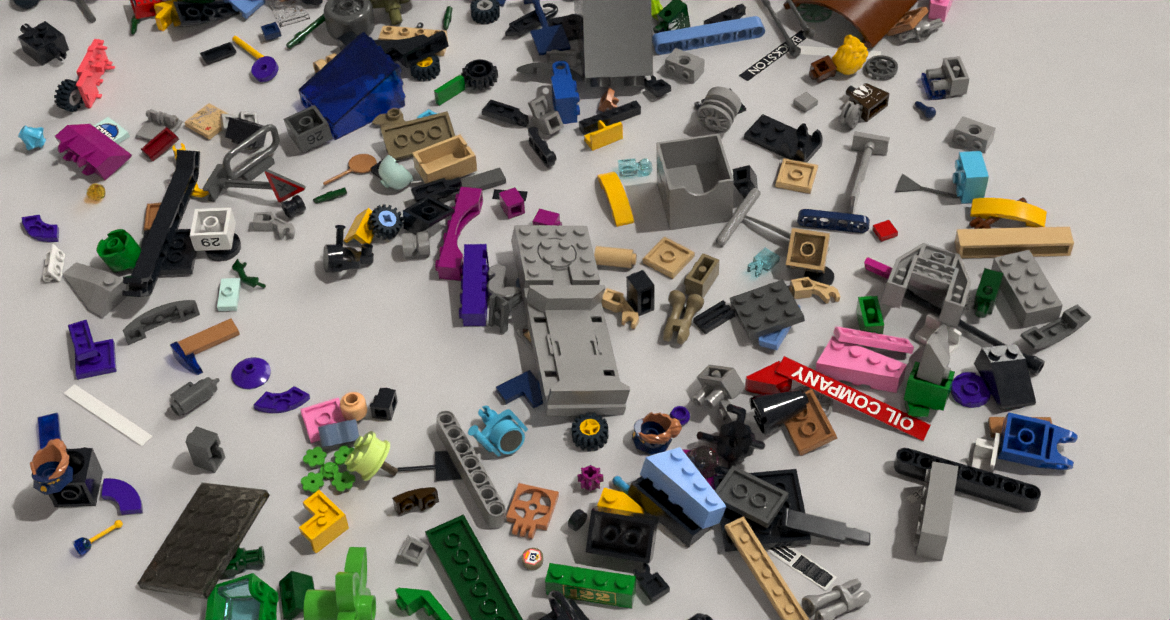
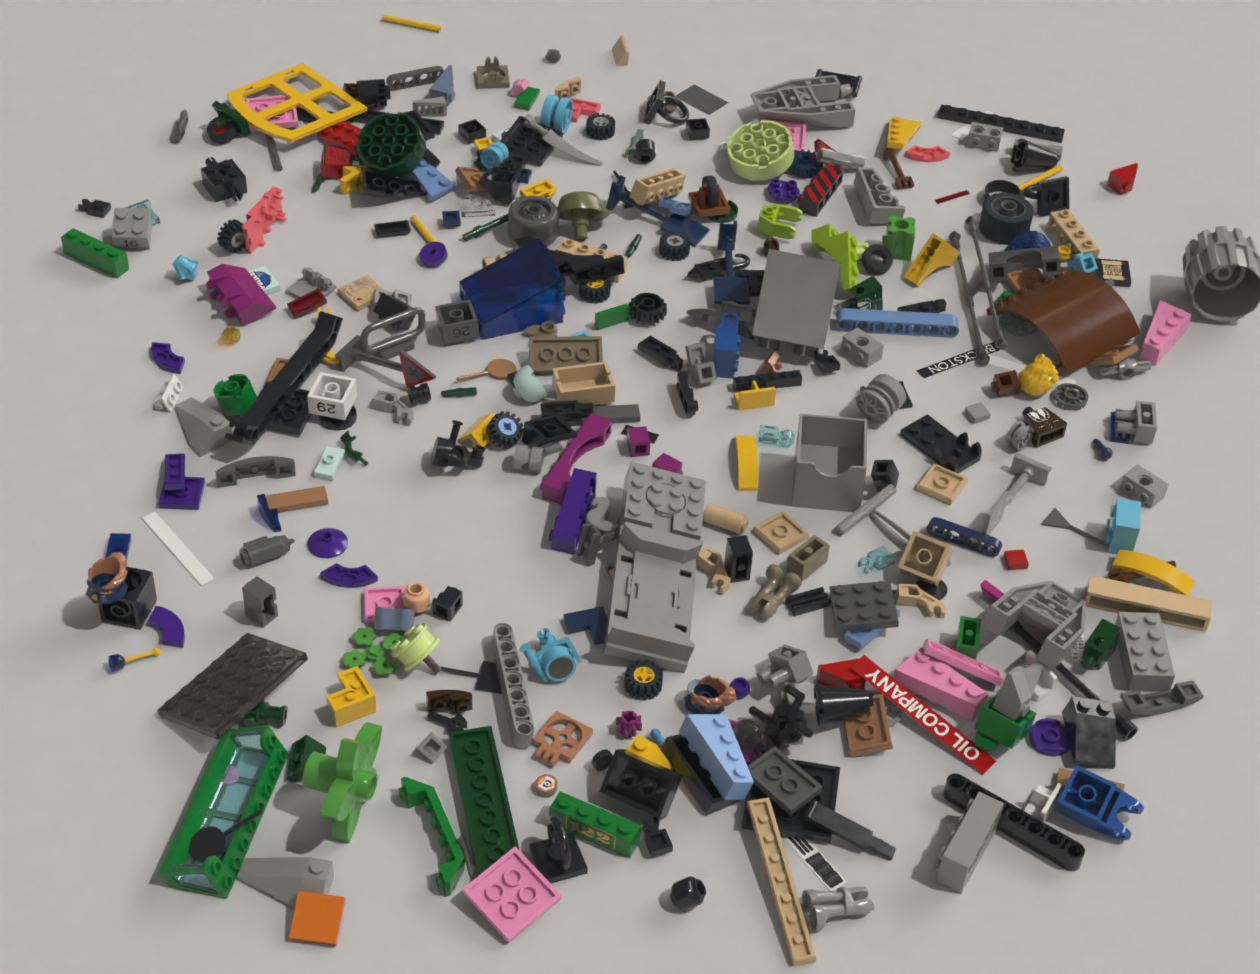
camera: 10 degrees right, 5 degrees down
none -> black bar [427,711,467,735]

